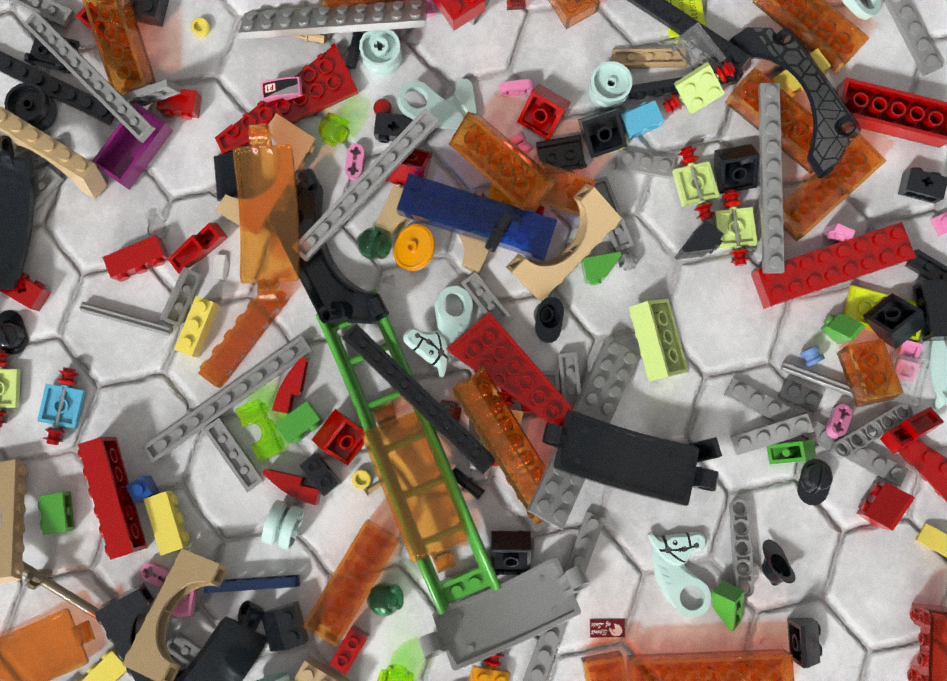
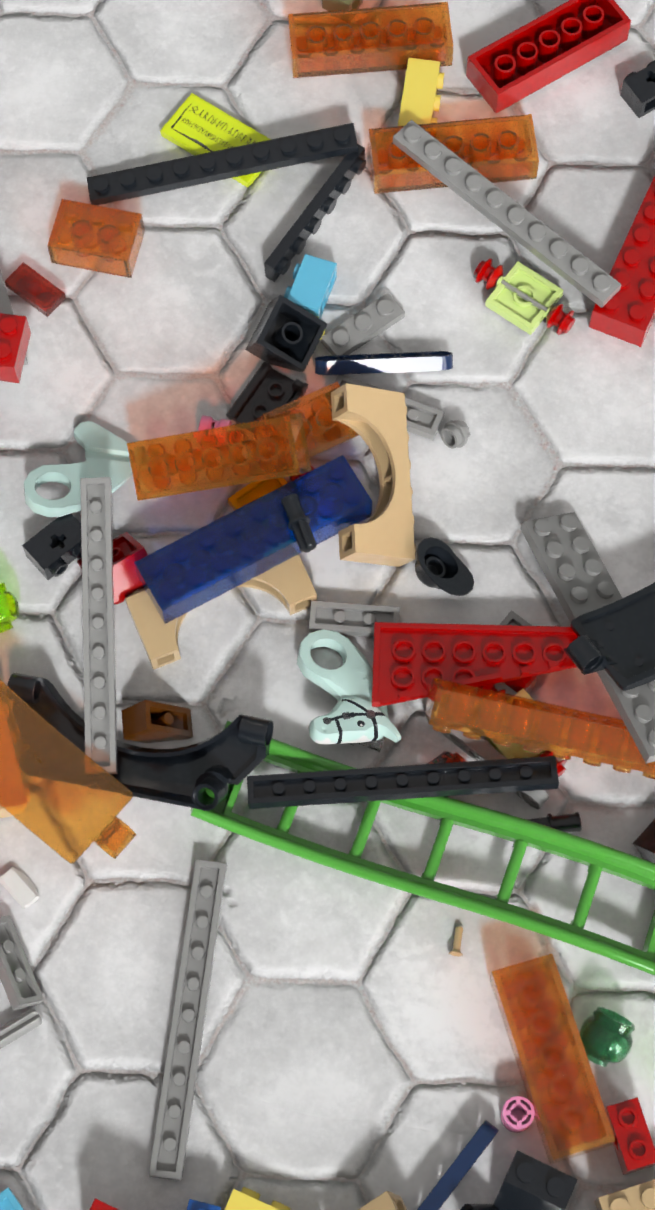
camera: 50 degrees left, 15 degrees down
light yellow brick [174,296,220,358] -> none
clear orange brick [198,281,291,388] -> none
light grey plate [203,418,265,492] -> none
clear neon green arch [235,399,284,462] -> none
light aqua wheel [262,500,304,550] -> none
red slope [263,469,321,505] -> none
red slope [272,357,310,414] -> none
bright green brick [275,401,323,444] -> none
black brick [299,453,342,496] -> none
red slope [312,409,367,466] -> none
bright pink beam [345,144,365,180] -> none
light yellow tile [352,469,372,489] -> none
clear green piece [357,227,392,260] -> none
clear orange panel [362,403,467,573] -> none
red piece [373,99,392,115] -> none
light orange shield [393,224,436,271] -> none
bright pink beam [499,79,535,96] -> none
red slope [517,84,571,140] -> none
light grey plate [557,352,581,407] -> none
bright green slope [581,252,621,286] -> none
light aqua wheel [588,61,632,110] -> none
tan tile [611,47,687,69] -> none
yellowish green slope [629,298,689,381] -> none
yellowish green plate [663,60,736,114] -> none
clear piece [671,22,726,71] -> none
yellowish green plate [672,146,720,221] -> none
black slope [674,220,724,260] -> none
black slope [714,144,760,194] -> none
panel [729,27,861,178] -> none
clear orange brick [783,134,887,241] -> none
bright pink plate [822,223,855,243] -> none
none -> reddish brown slope [121,700,193,743]
none -> dark blue beam [314,351,453,375]
none -> bright pink wheel [501,1096,535,1133]

